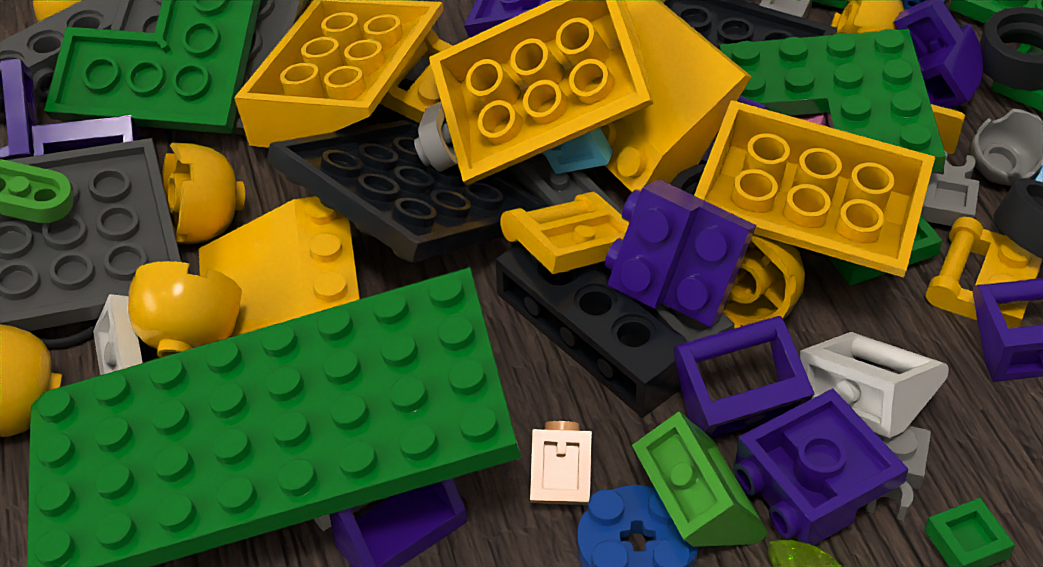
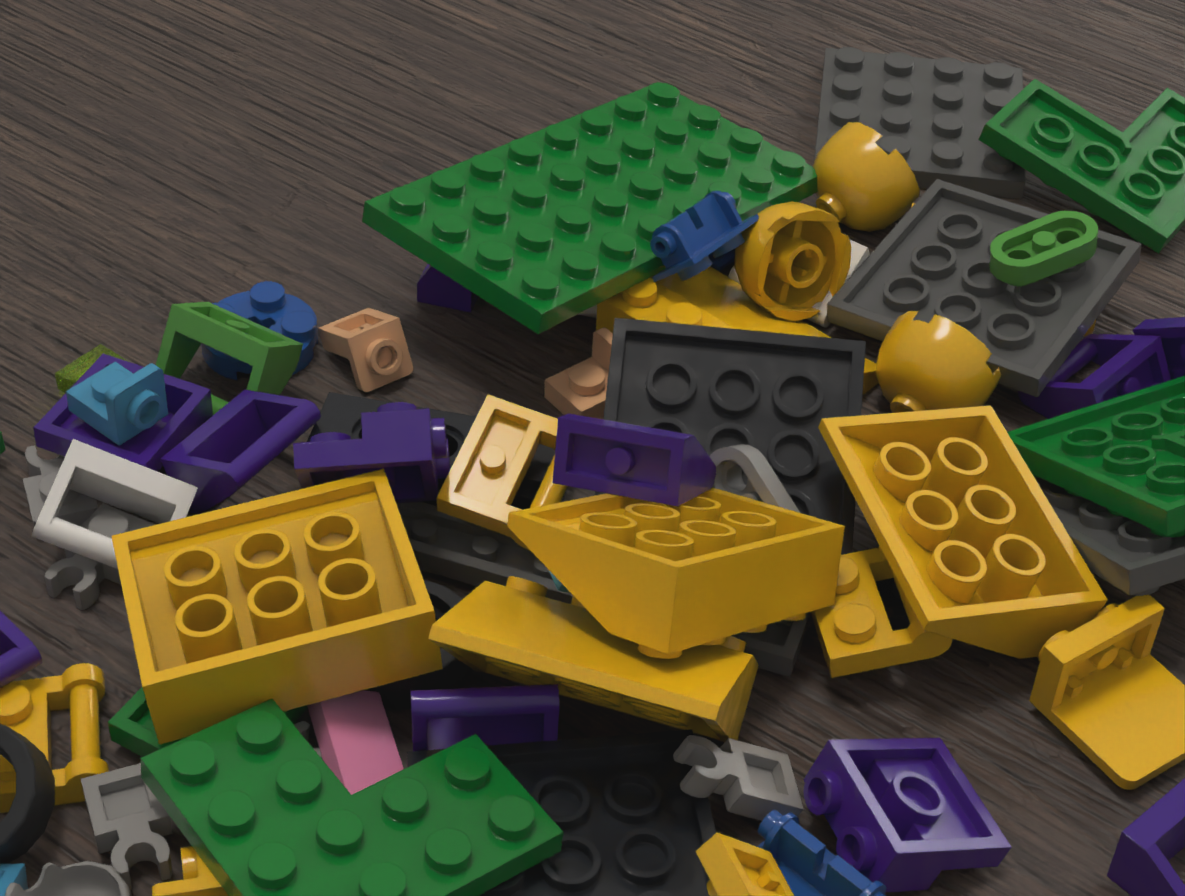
camera: 140 degrees right, 5 degrees down
none -> dark azure bracket [66,361,168,446]
none -> dark purple tile [552,414,716,506]
none -> blue hinge [650,191,759,282]

